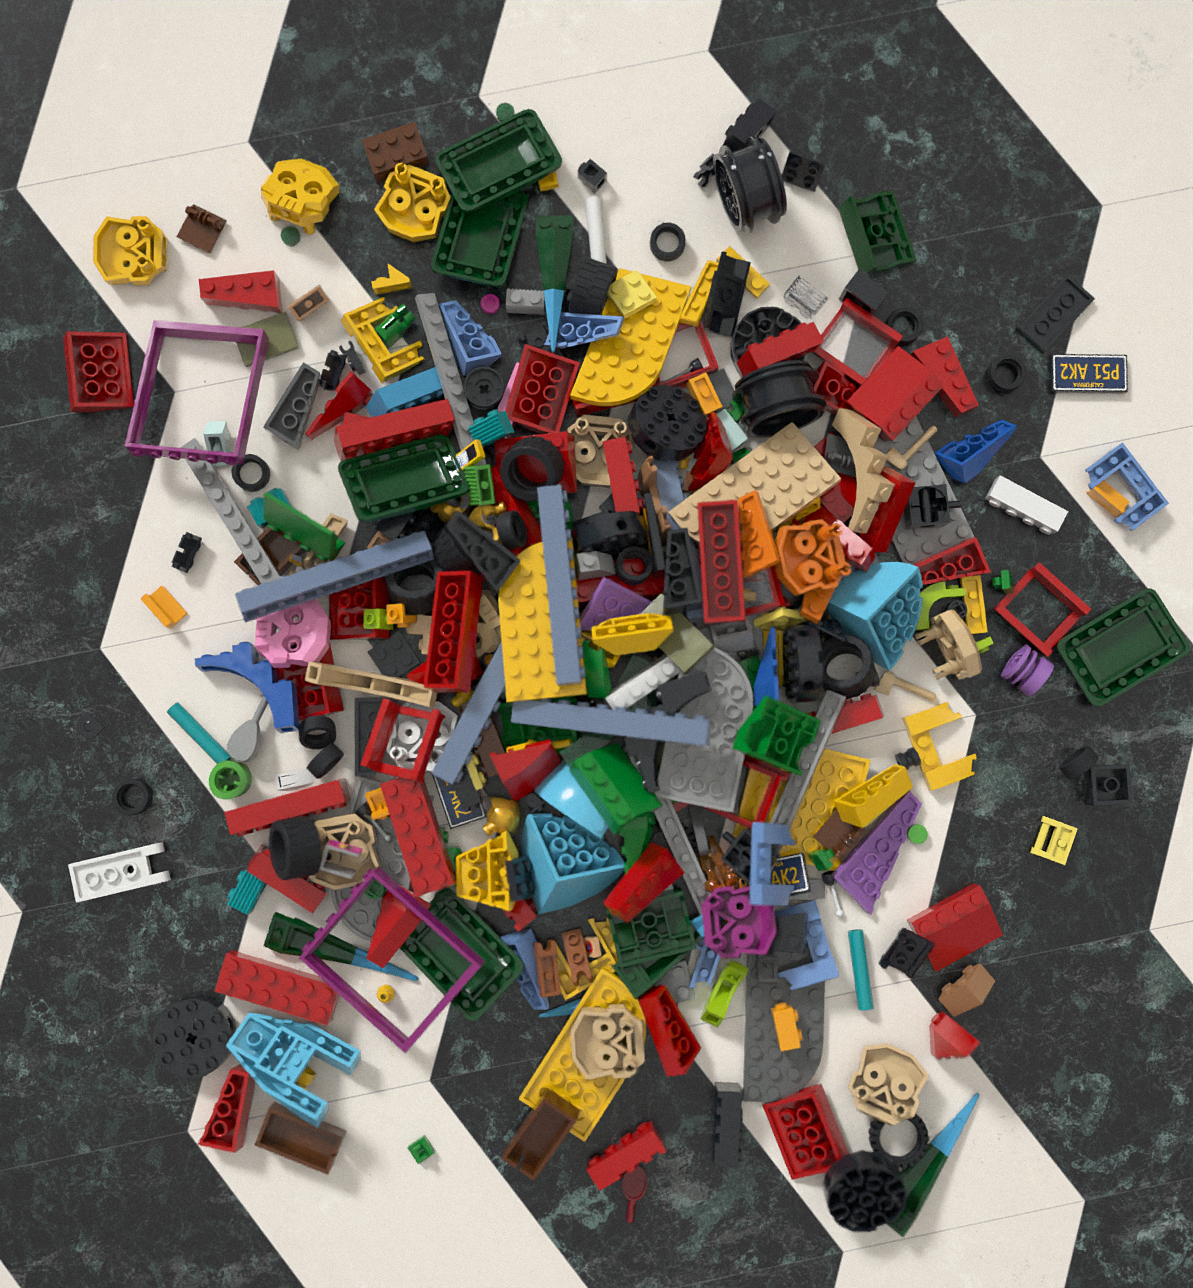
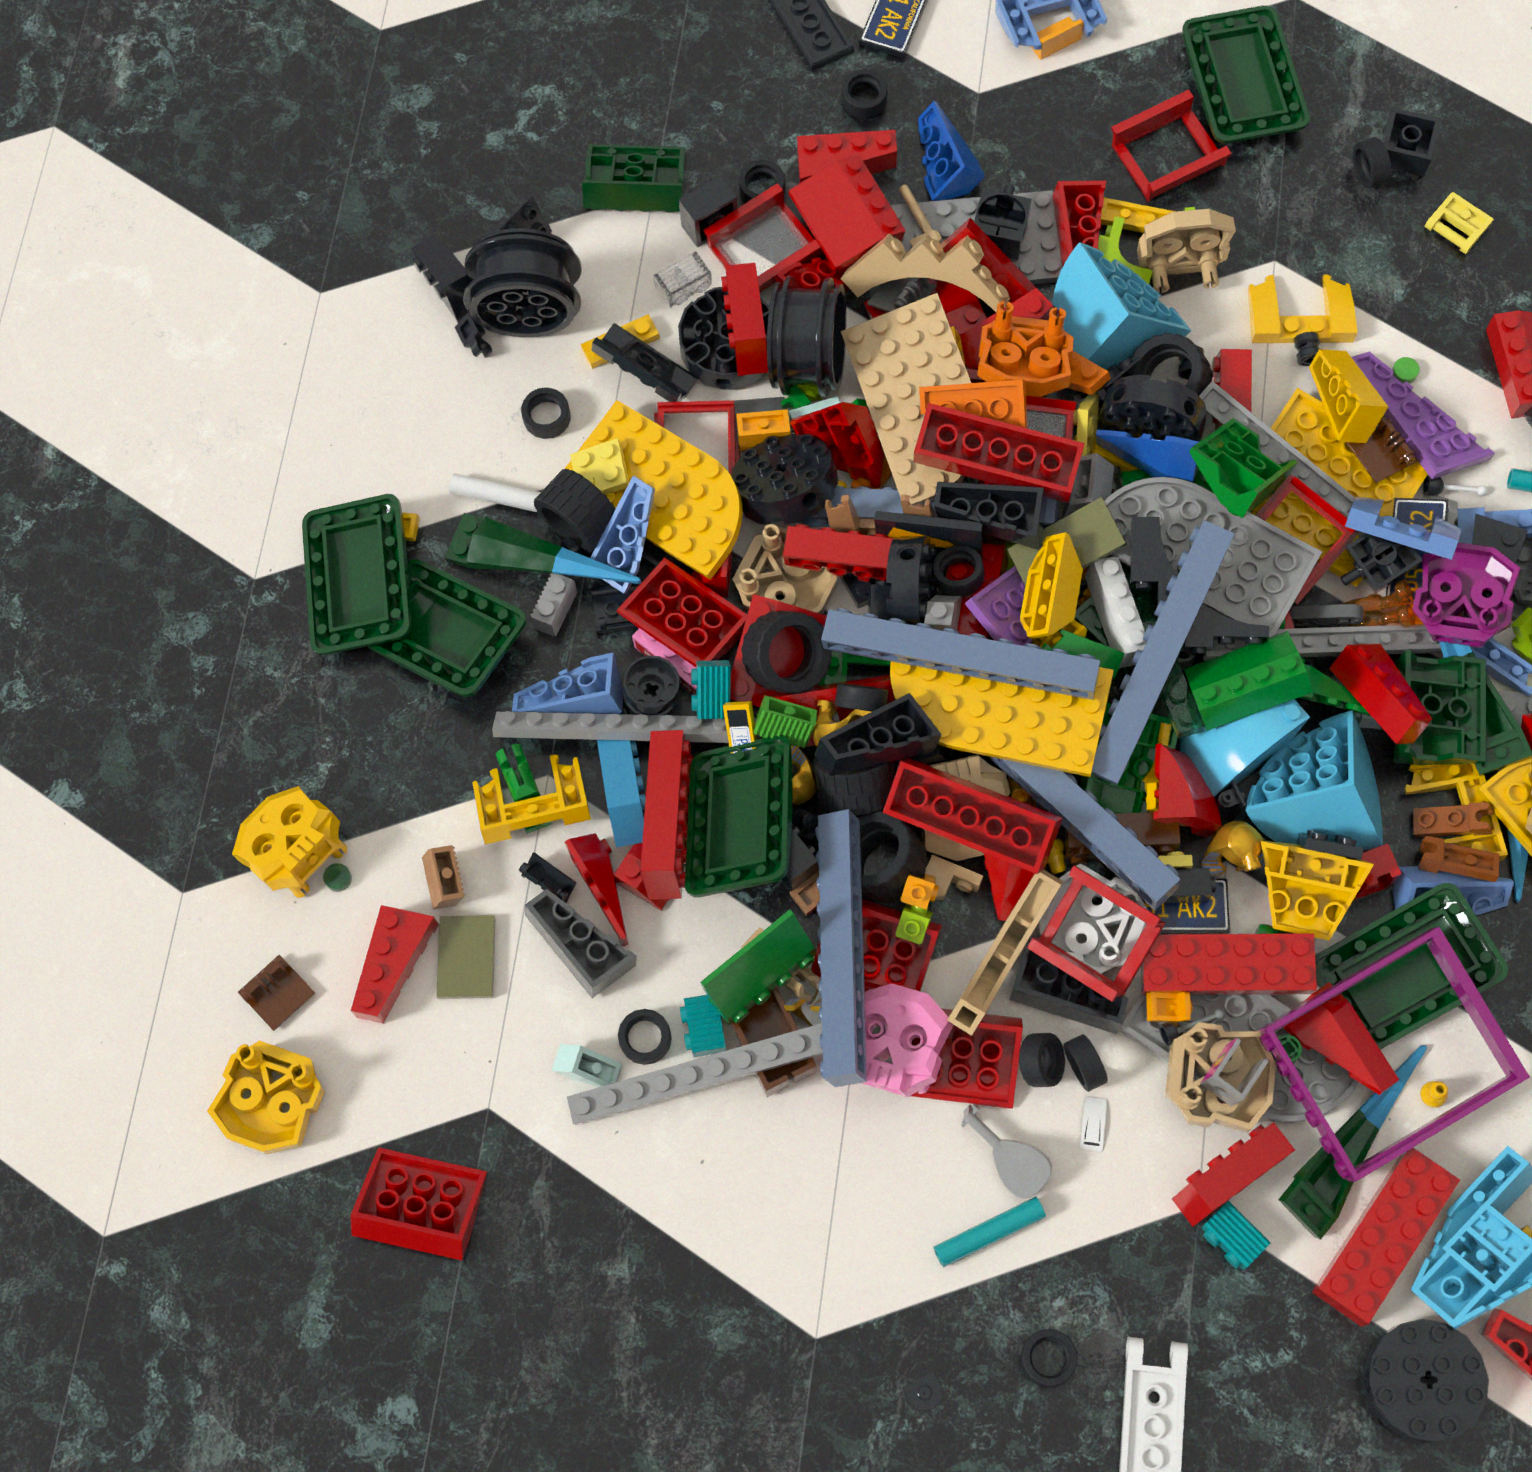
camera: 65 degrees left, 15 degrees down
magenta door [125,320,269,466] -> none
light orange panel [140,586,187,629] -> none
black hinge [171,532,202,573] -> none
blue arch [195,642,299,734] -> none
bright green hat [209,761,252,800] -> none
red brick [224,779,351,837] -> none
black tyre [269,816,322,880] -> none
black plate [339,341,366,375] -> none
reddish brown brick [362,122,430,183] -> none
black plate [368,631,421,677] -> none
yellow slope [371,264,412,295] -> none
yellow brick [374,163,451,242] -> none
dark pink tile [481,294,500,314] -> none
clear green tile [496,103,515,122] -> none
black brick [577,159,607,194] -> none
light nougat tile [583,936,601,958] -> none
hinge [661,358,703,383] -> none
yellow tile [680,260,719,327] -> none
green tile [808,849,834,871] -> none
tan piece [874,671,936,701] -> none
black wheel [944,600,967,619] -> none
white brick [985,475,1068,535] -> none
green tile [992,570,1014,594] -> none
medium lavender wheel [1001,645,1054,696] -> none

